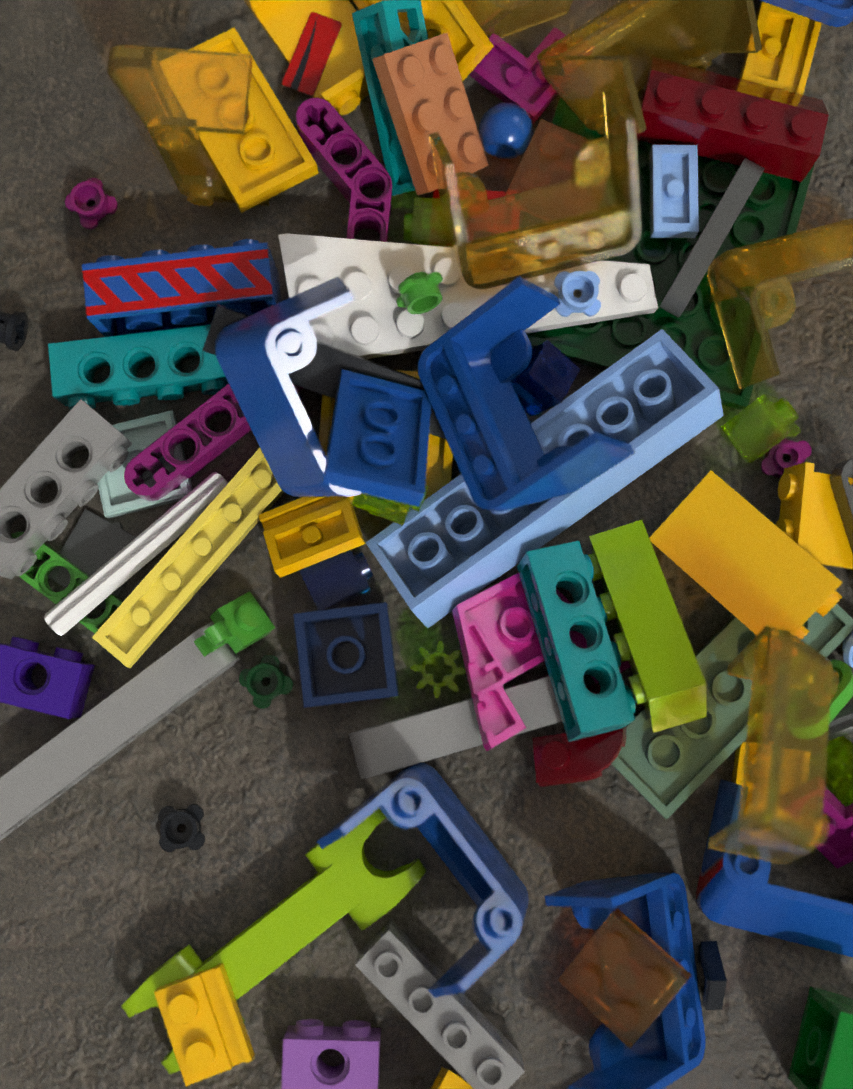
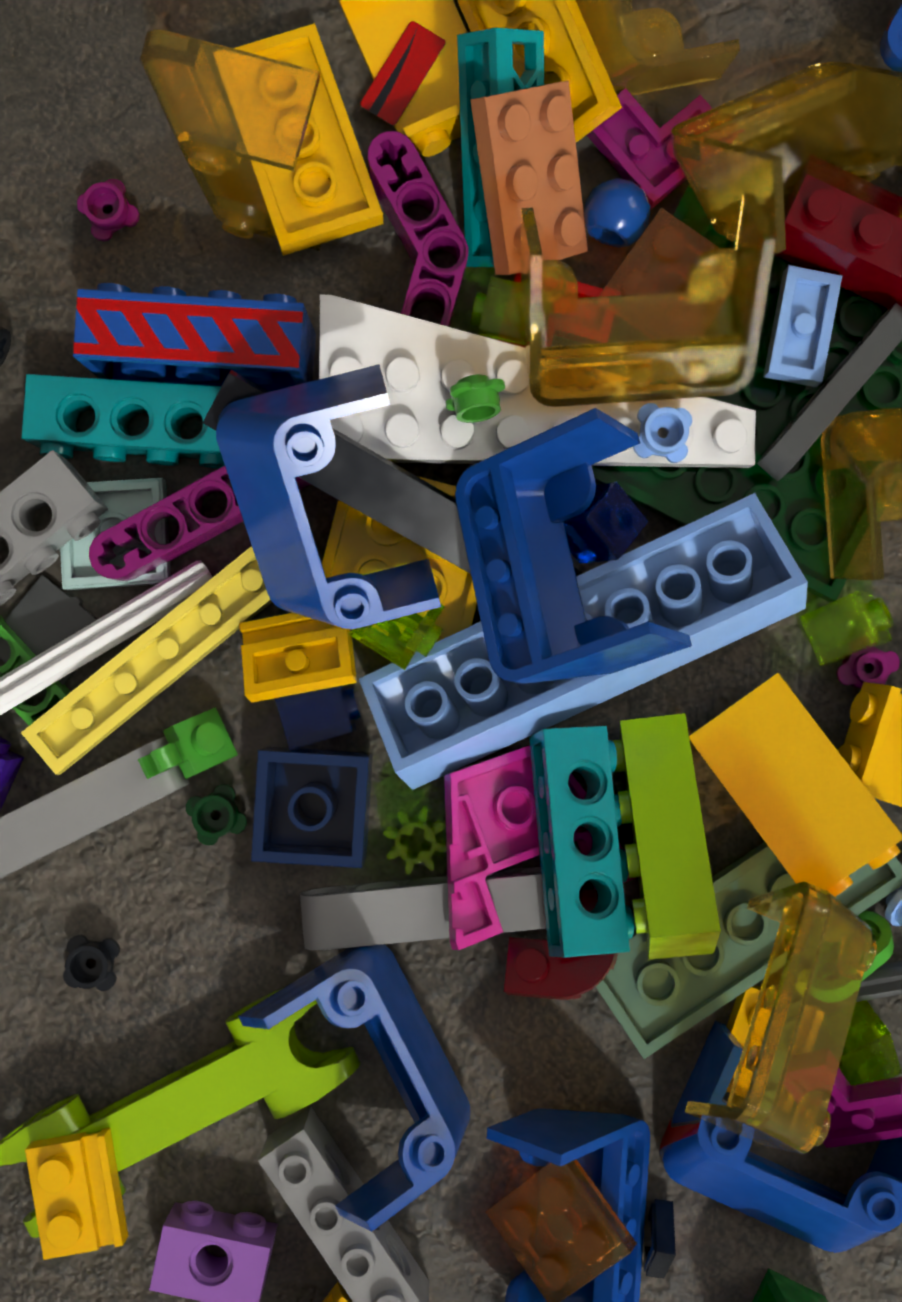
camera: 10 degrees right, 5 degrees up
blue plate [322,369,431,507] -> none

